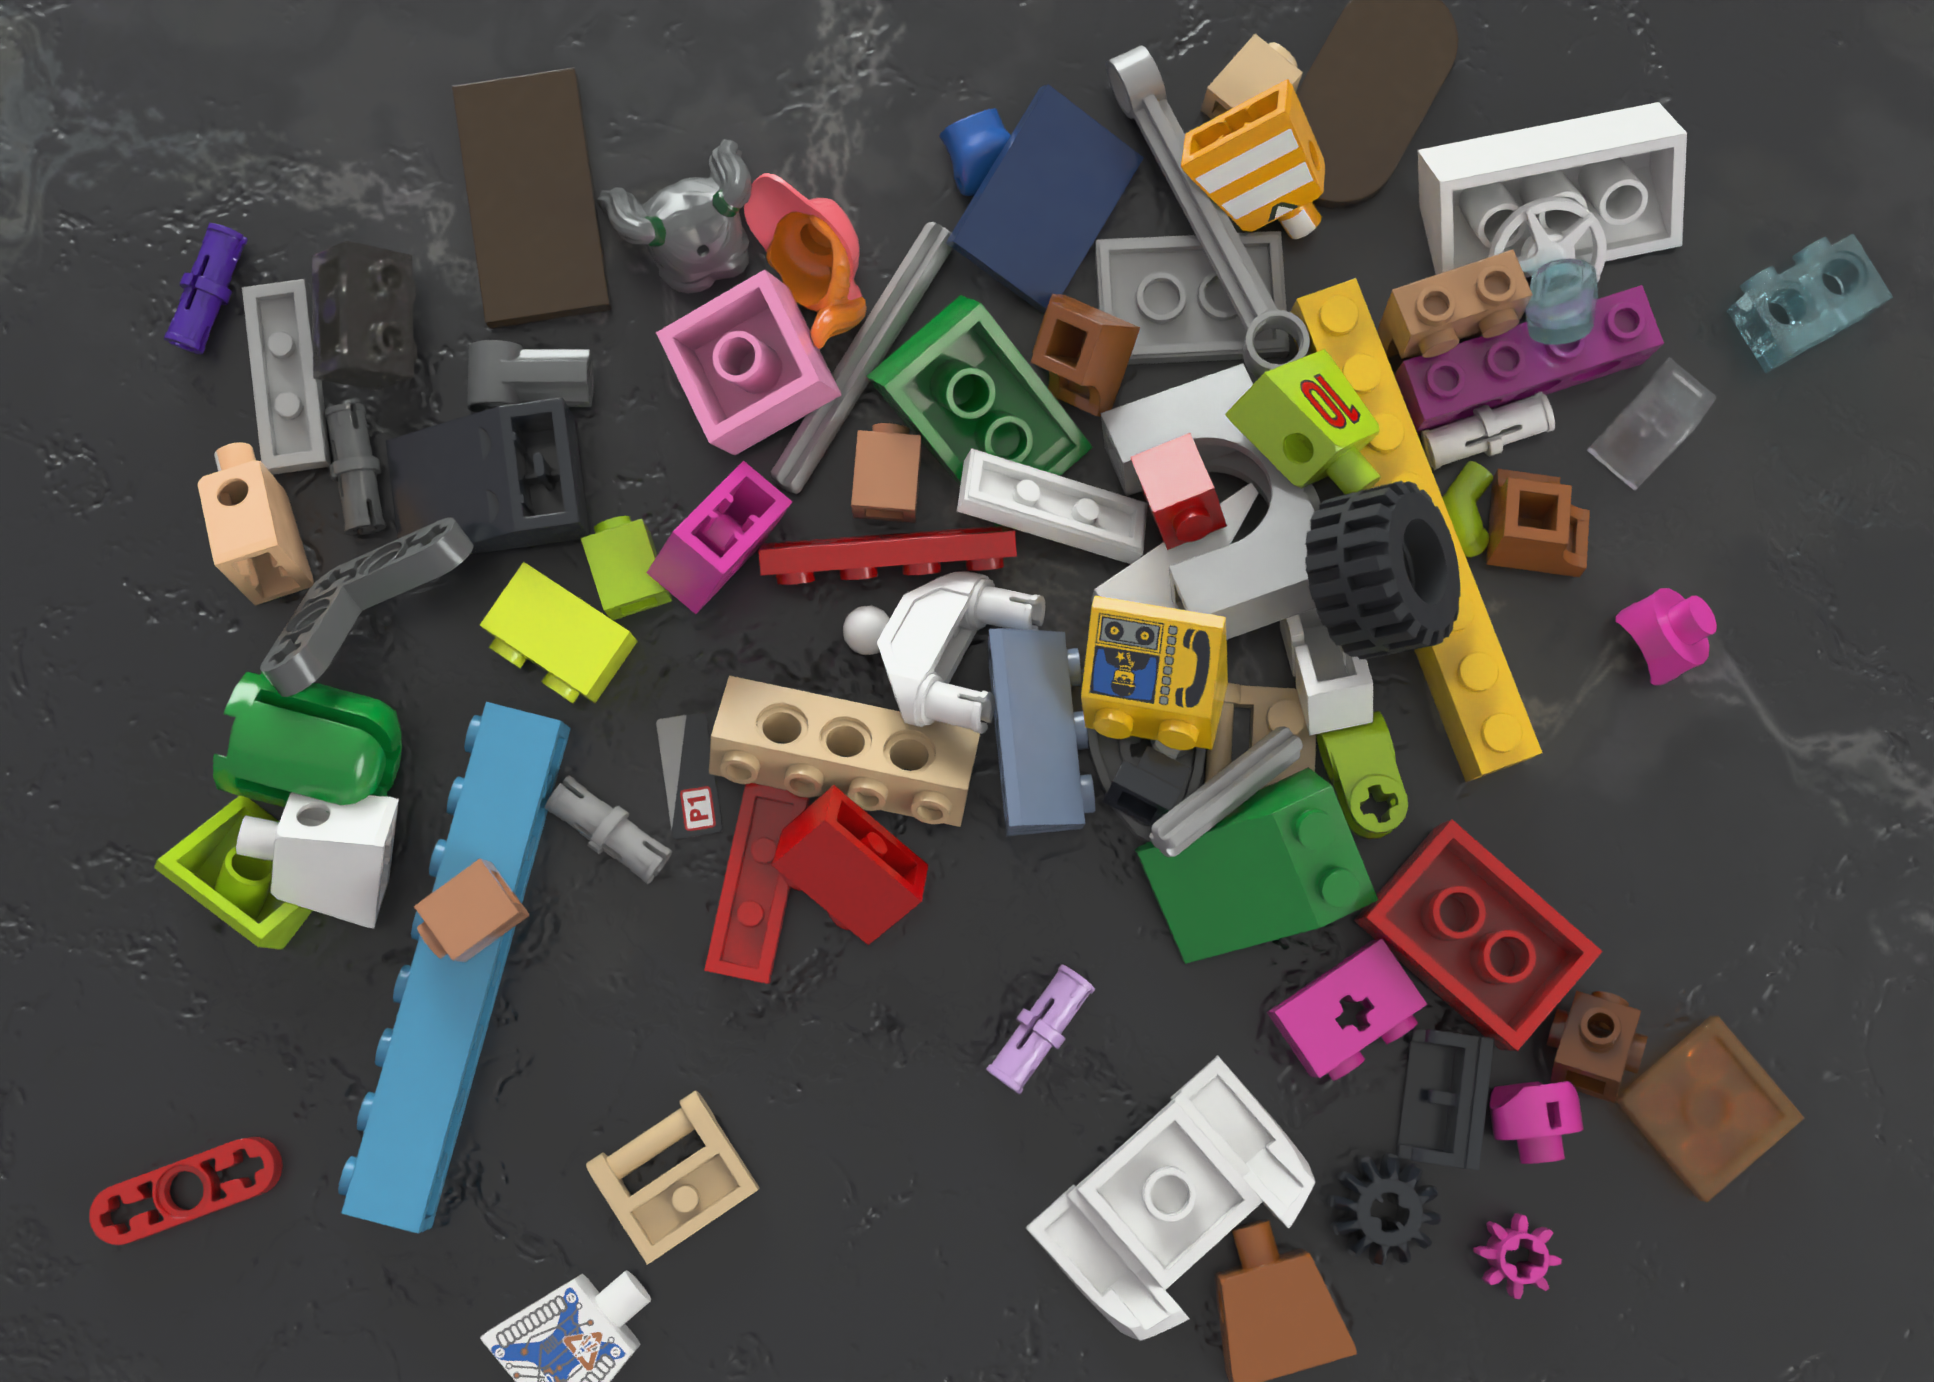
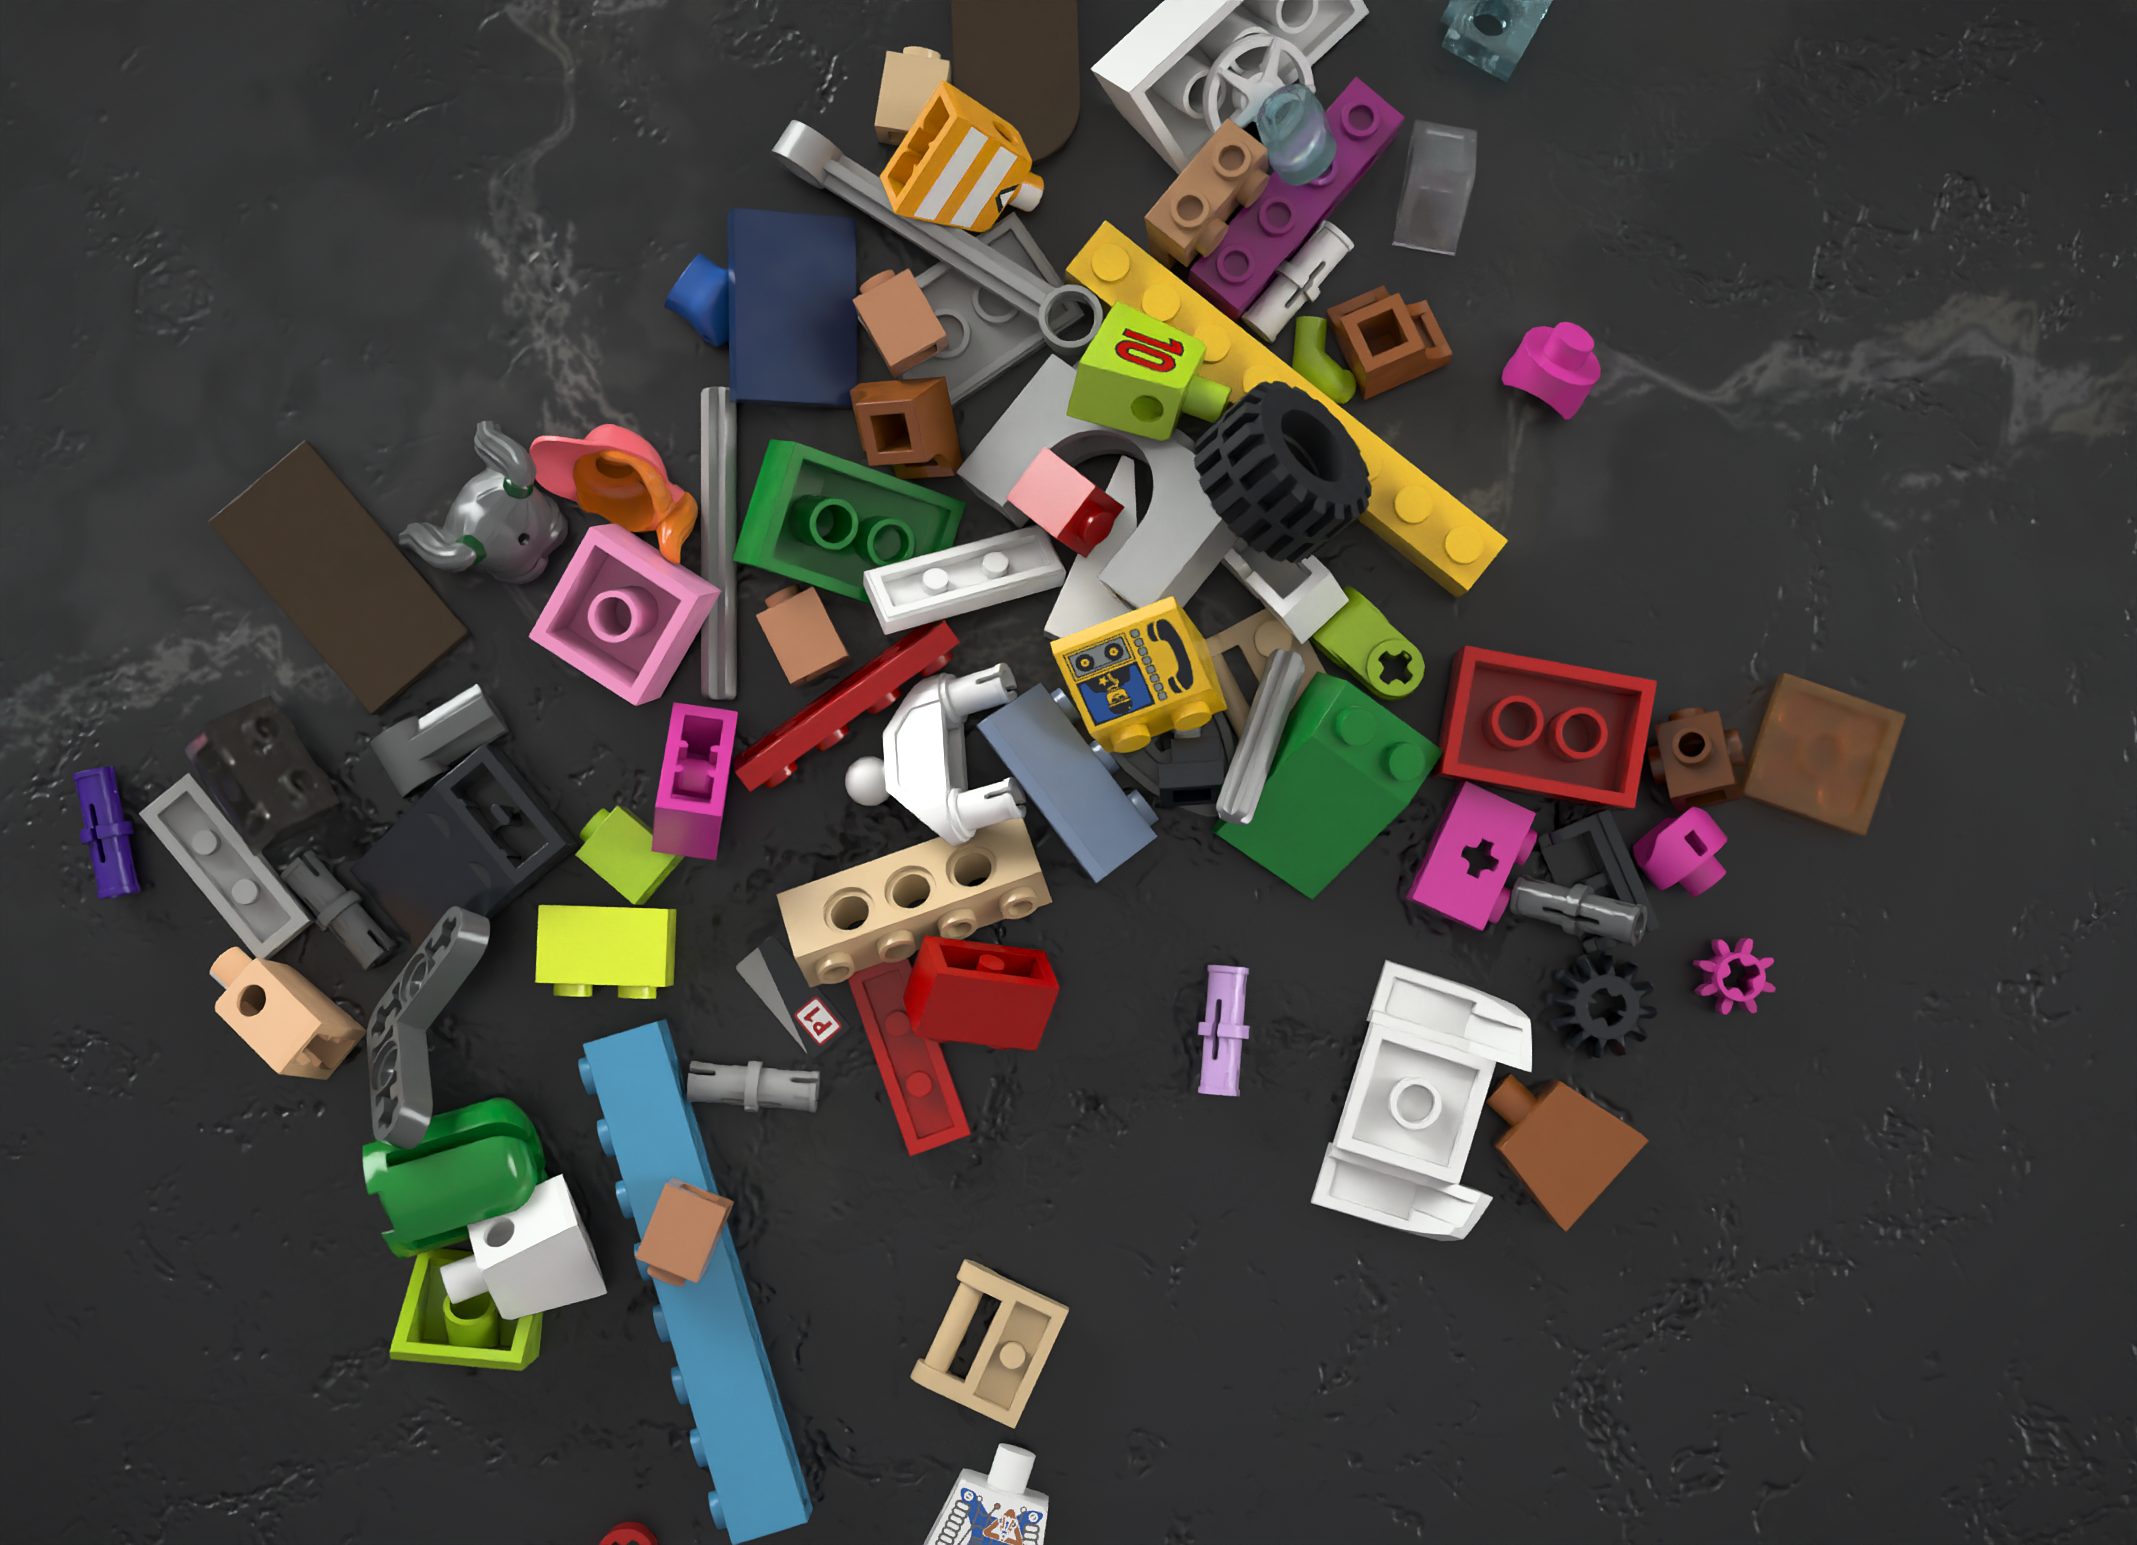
camera: 30 degrees left, 5 degrees up
none -> nougat brick [853,268,949,378]
none -> dark grey pin [1510,874,1647,947]

